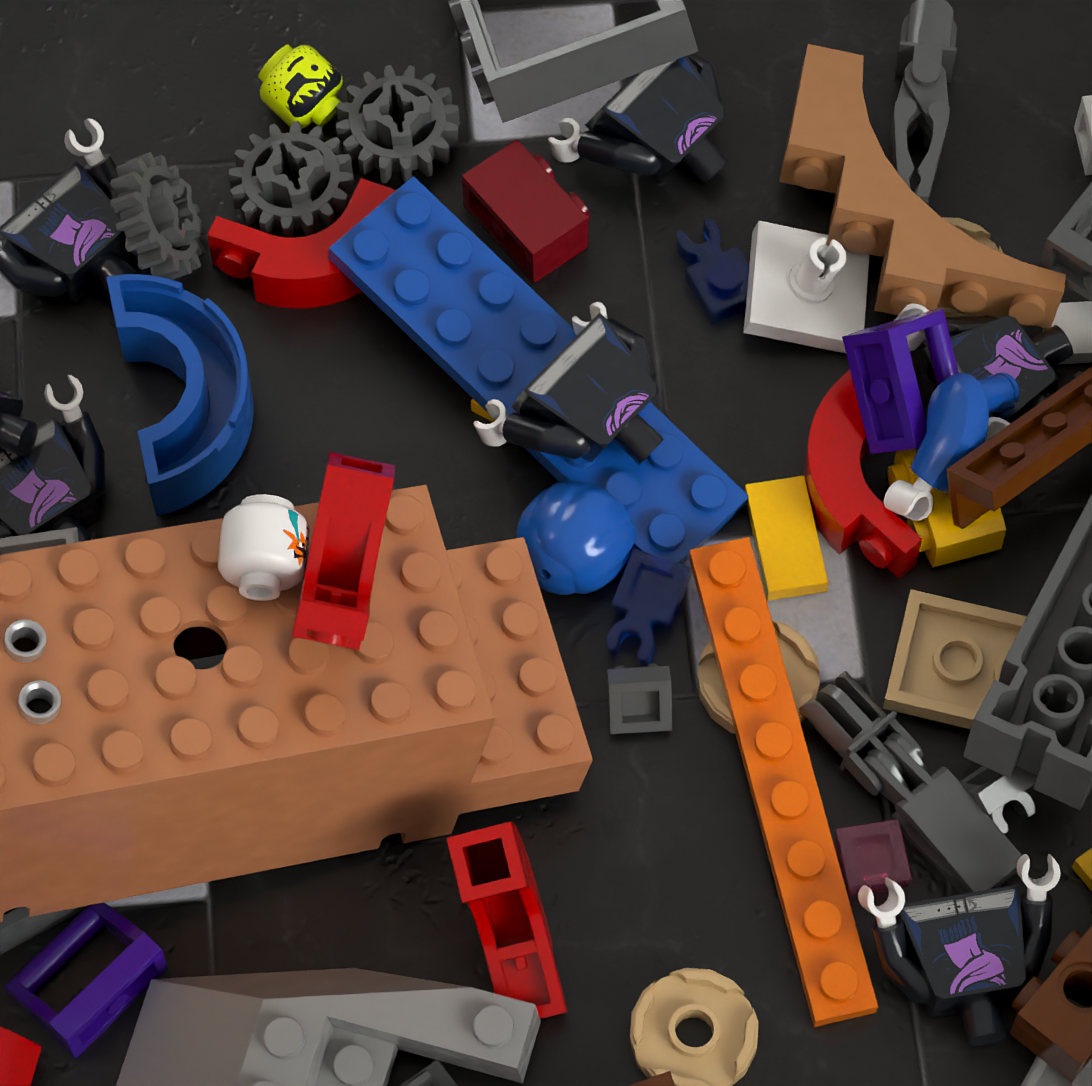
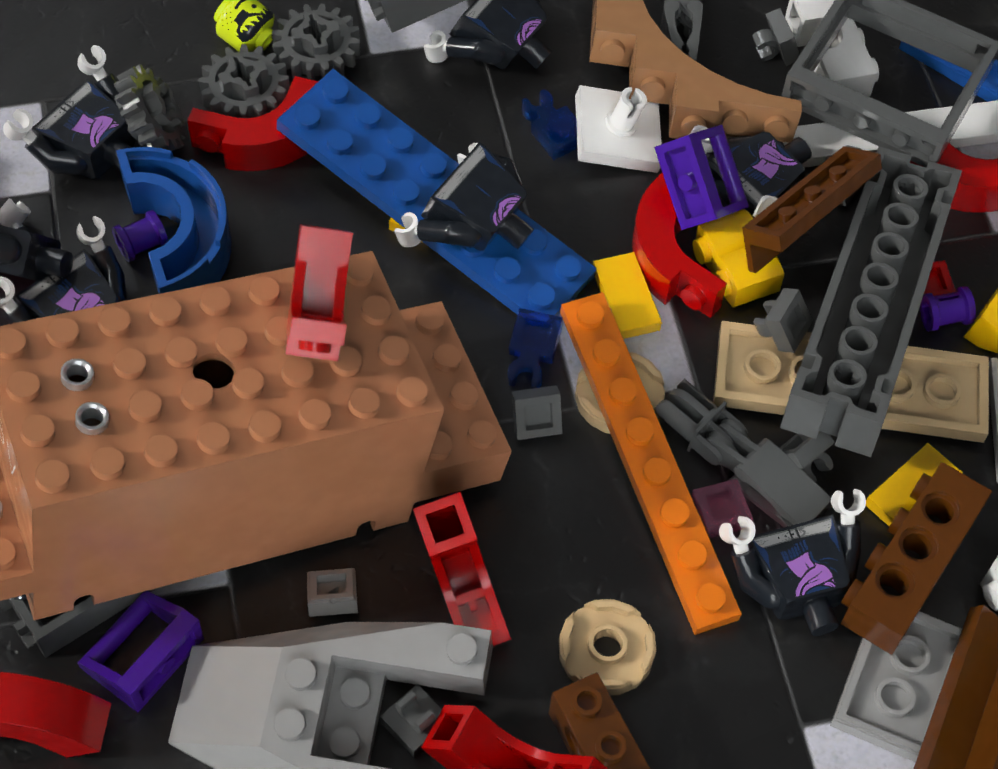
camera: 10 degrees left, 5 degrees down
white head [218,494,309,601] -> none
dark red brick [462,139,590,284] -> none
blue piece [516,481,637,595] -> none
blue arm [884,372,1019,521] -> none
none -> dark purple bush [112,210,168,262]
none -> light grey tile [307,568,358,617]
none -> dark grey tile [752,8,799,66]
none -> dark grey tile [753,288,813,353]

